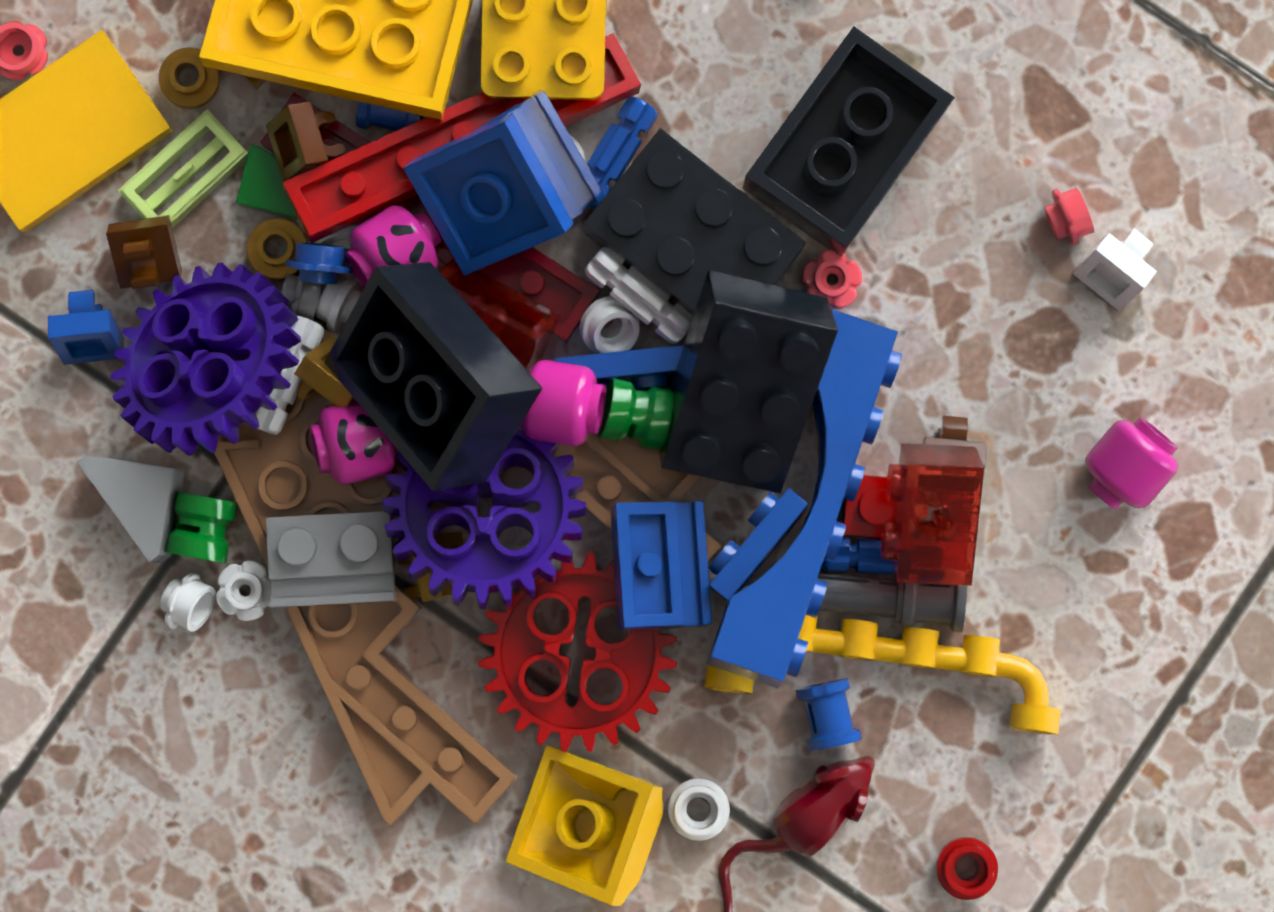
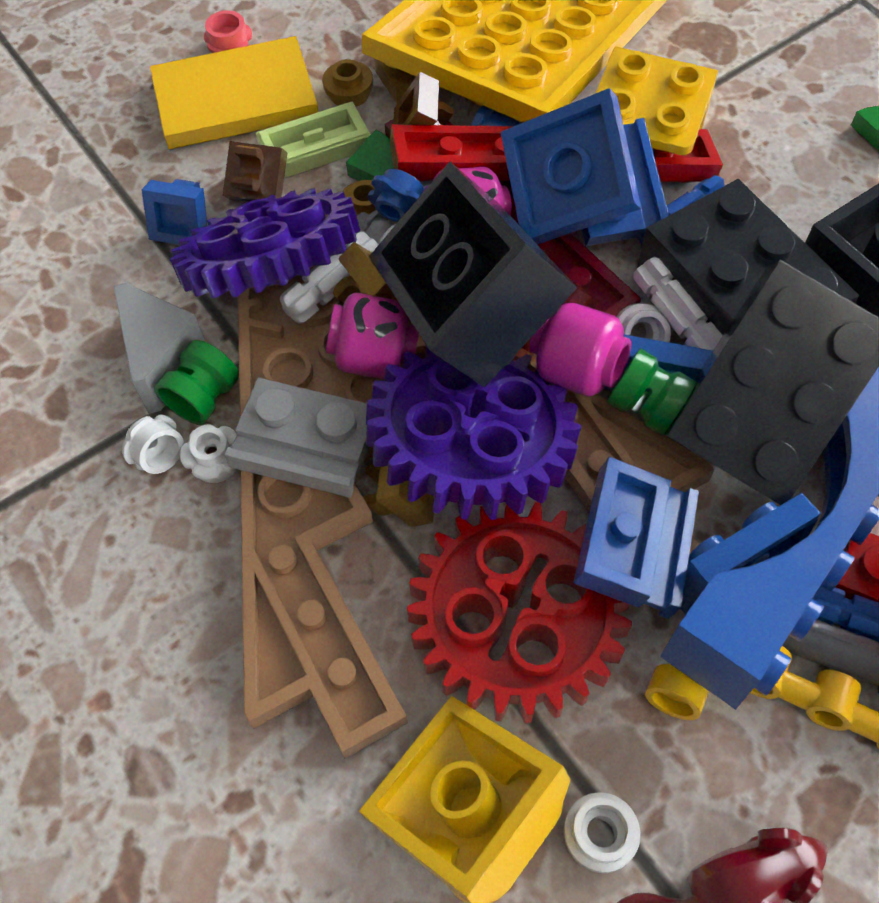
camera: 20 degrees right, 25 degrees down
blue bush [795,678,862,751] -> none

